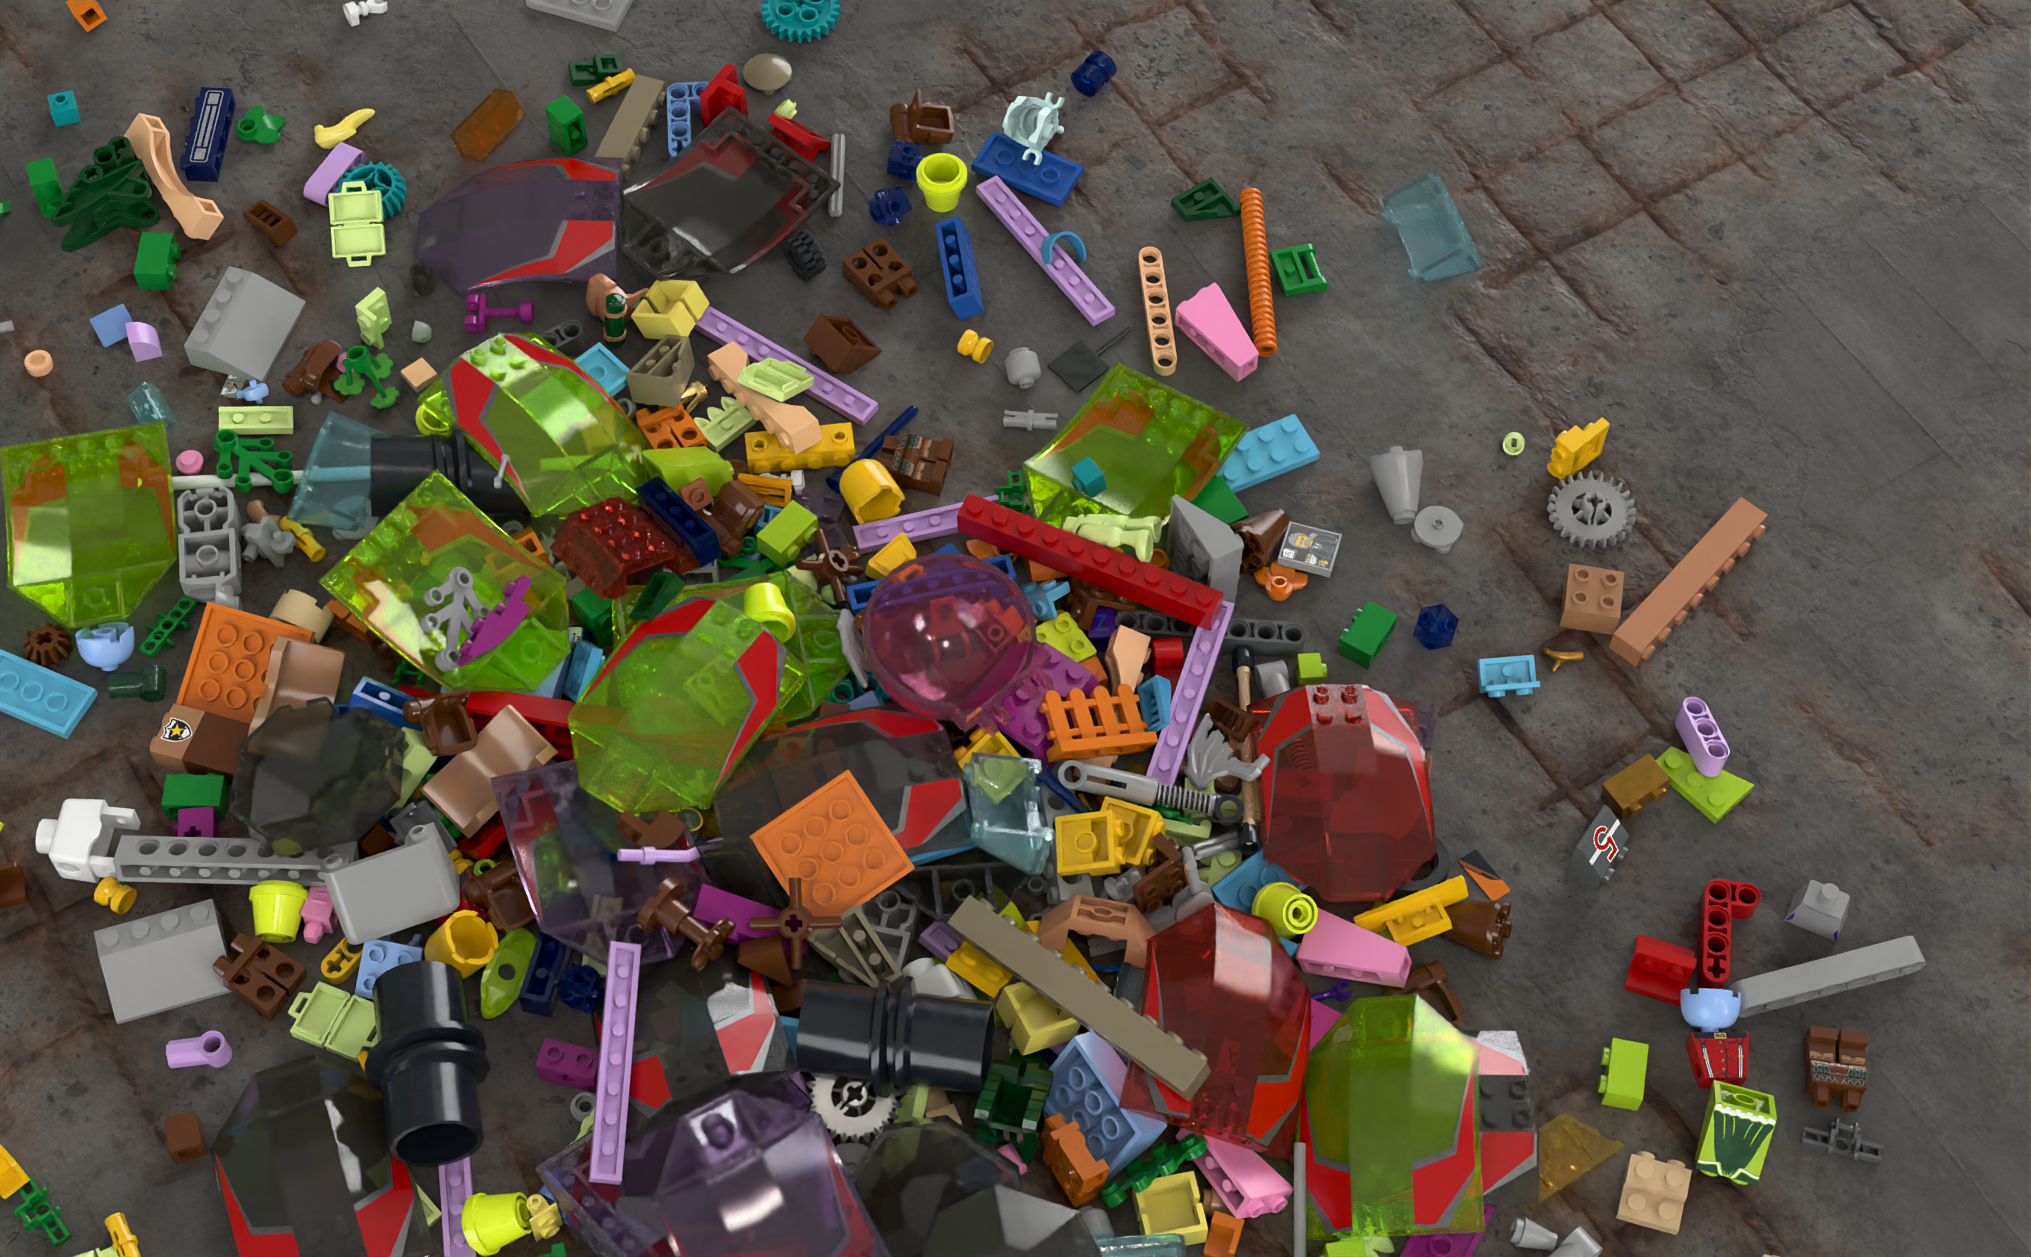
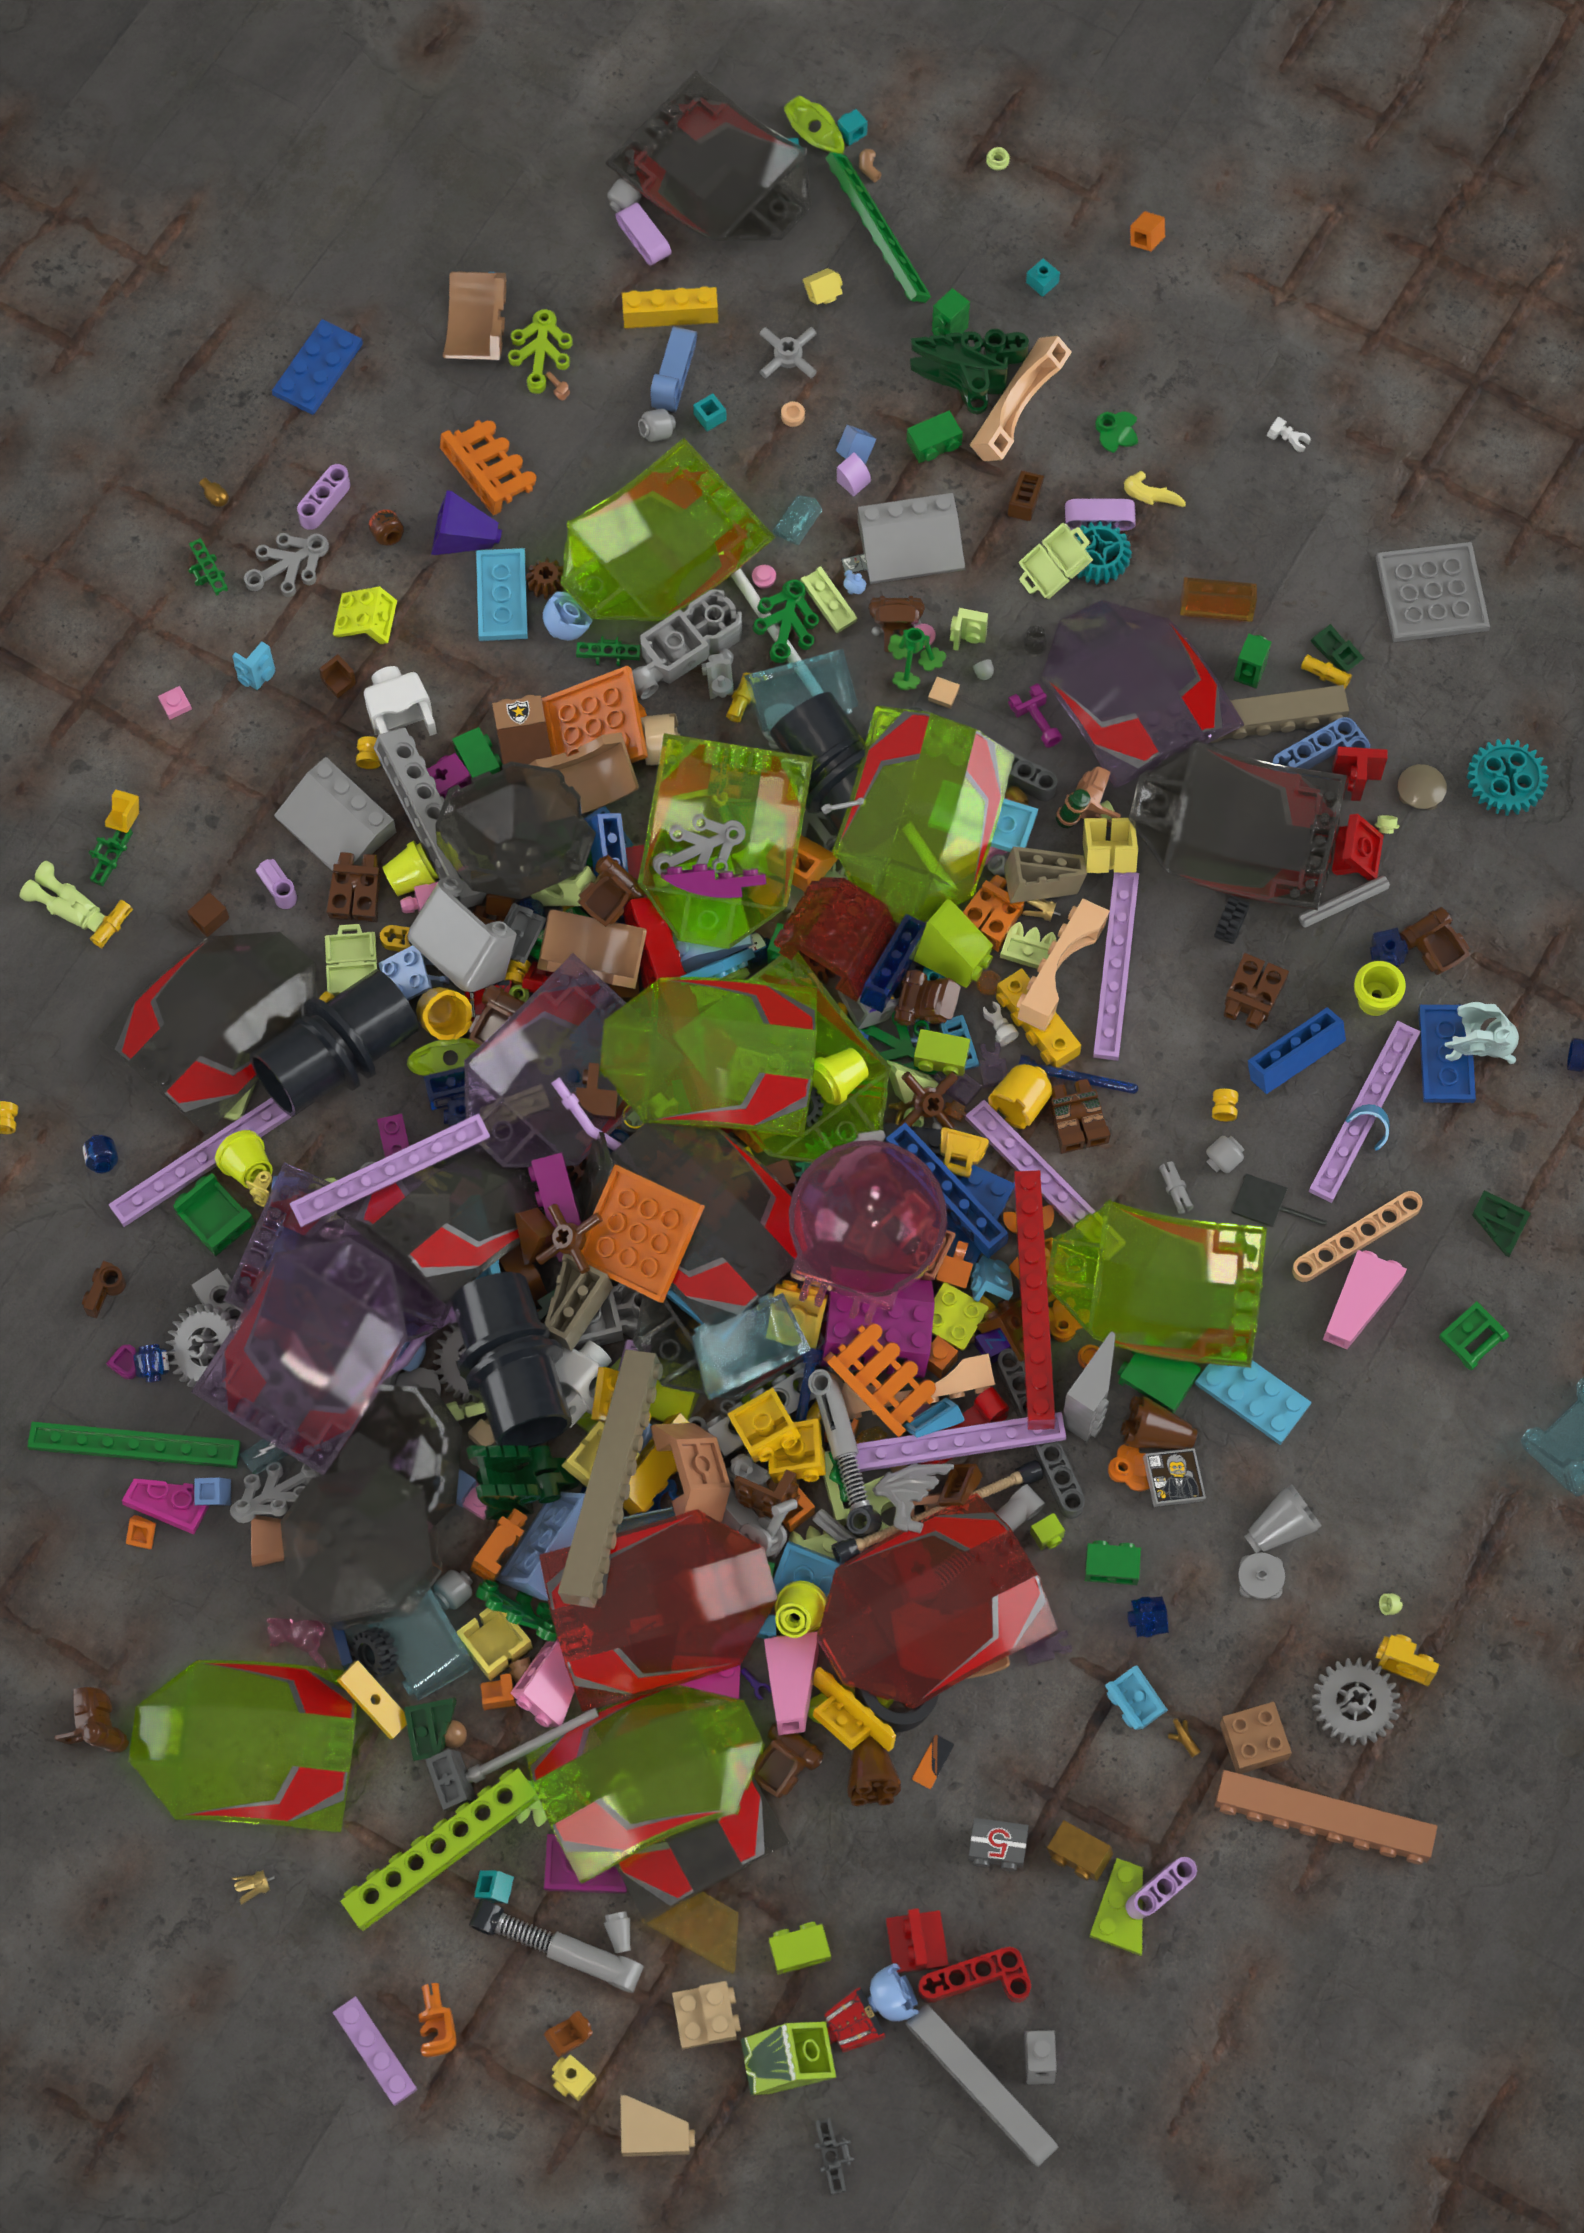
camera: 65 degrees right, 10 degrees up
clear green piece [107,665,167,702] -> none
clear blue brick [180,87,236,182] -> none
medium nougat arm [247,500,283,529] -> none
dark green slope [629,571,685,621] -> none
reddish brown piece [637,877,736,971] -> none
dark orange bracket [674,477,714,514] -> none
yellowish green piece [737,357,815,402] -> none
light orange tile [737,473,793,508] -> none
reddish brown slope [803,315,882,374] -> none
clear blue brick [867,187,913,226] -> none
green piece [994,470,1031,515] -> none
yellowish green piece [1062,514,1162,563] -> none
teal plate [1071,456,1107,500] -> none
orange piece [1239,188,1278,357] -> none
reddish brown hips [1803,1025,1868,1112] -> none

